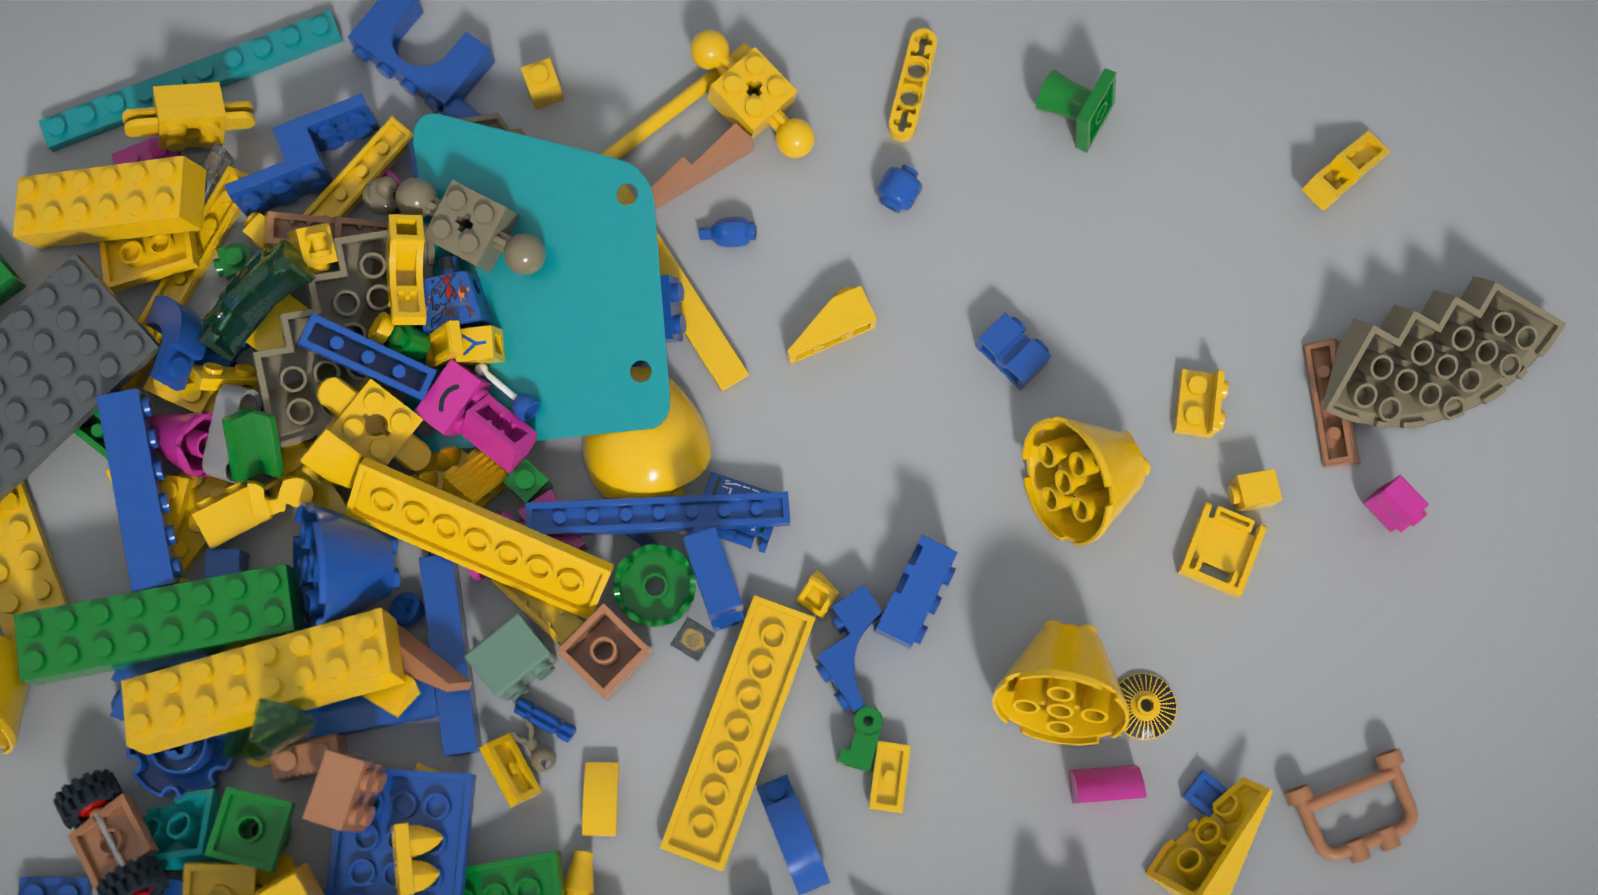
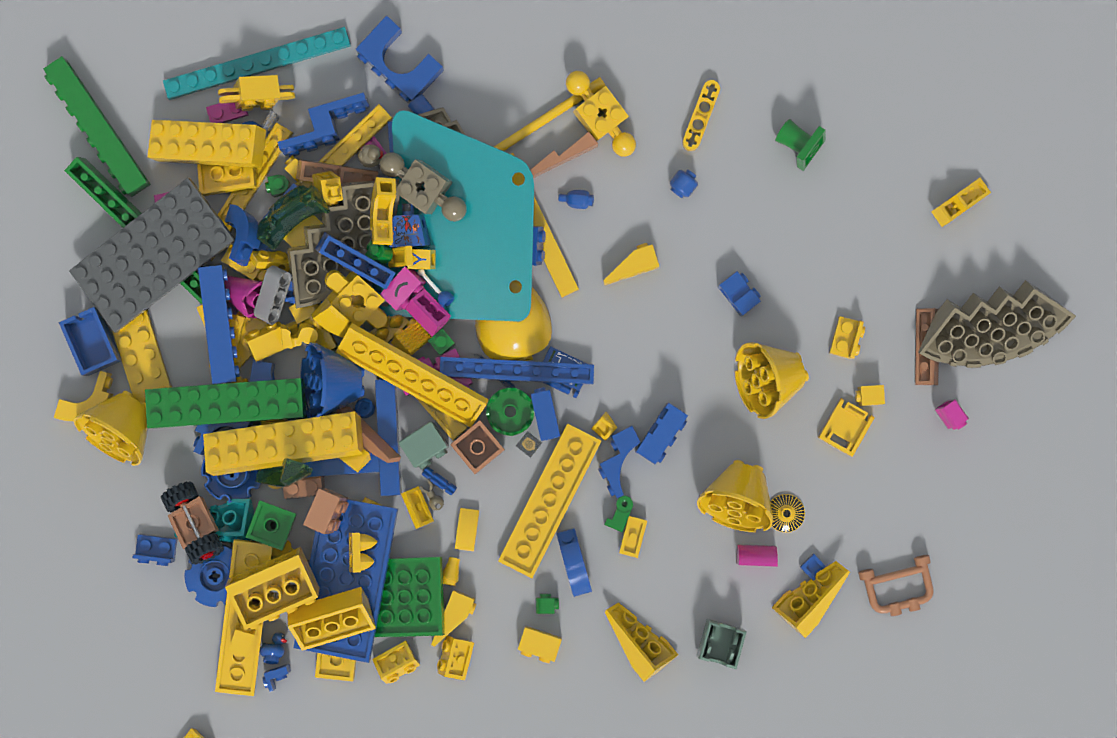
camera: 10 degrees right, 10 degrees up
green panel [221,408,284,482] -> none
yellow tile [368,312,395,345] -> none
yellow brick [520,58,564,110] -> none

